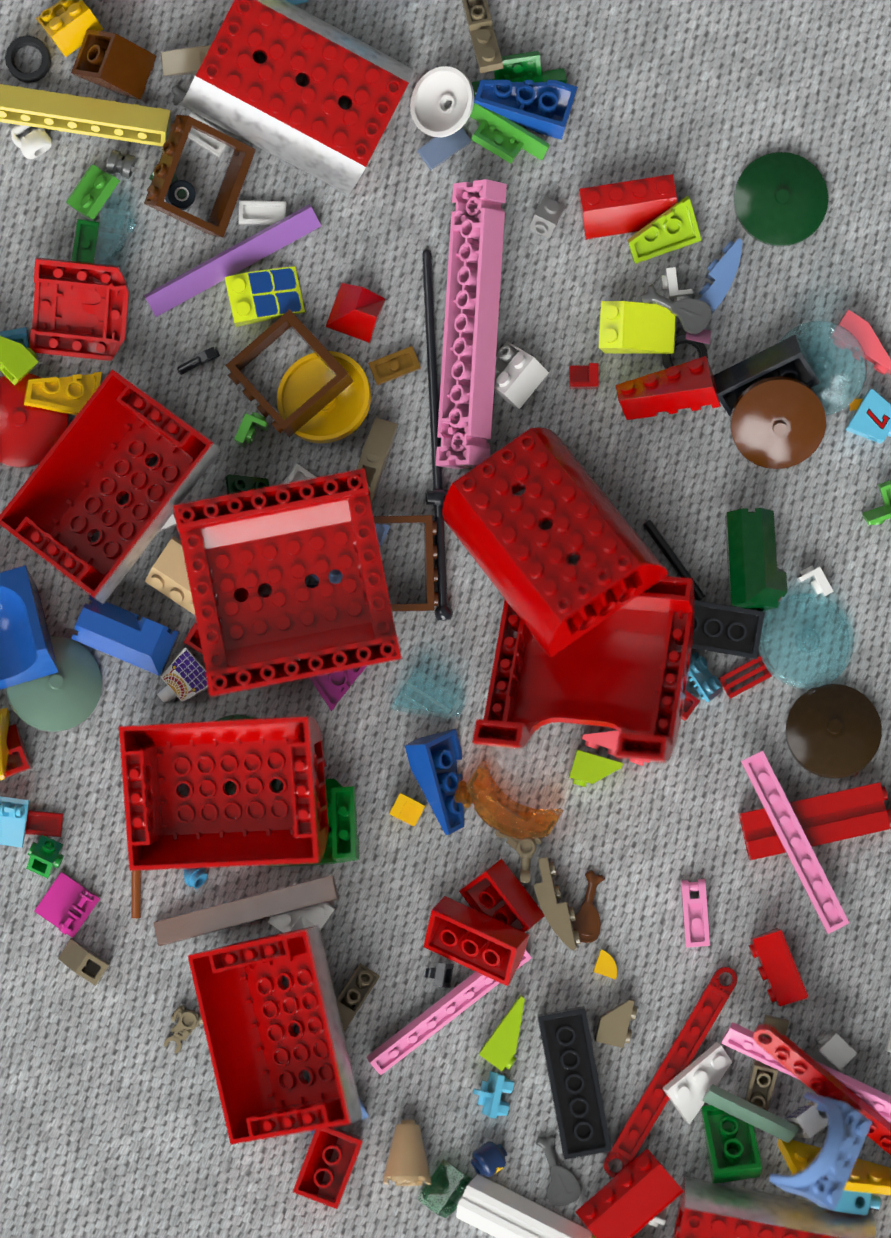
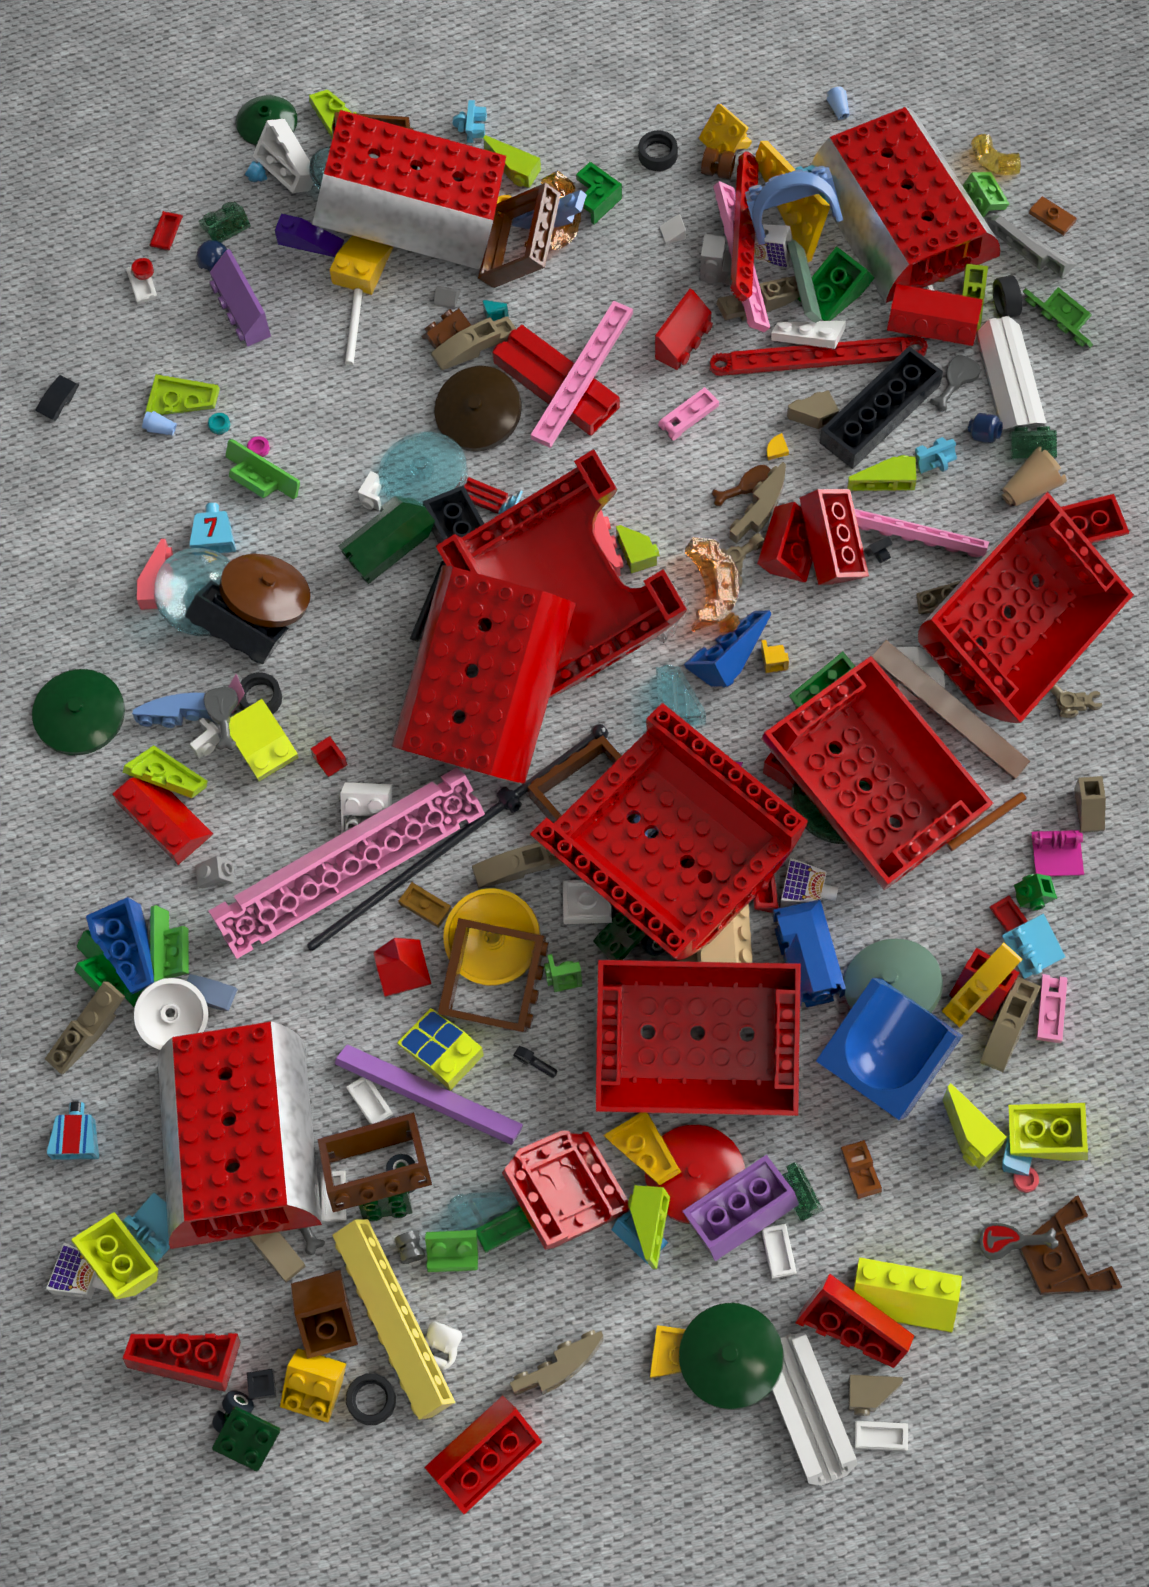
camera: 120 degrees left, 20 degrees down
red wedge [616,356,721,420] -> none

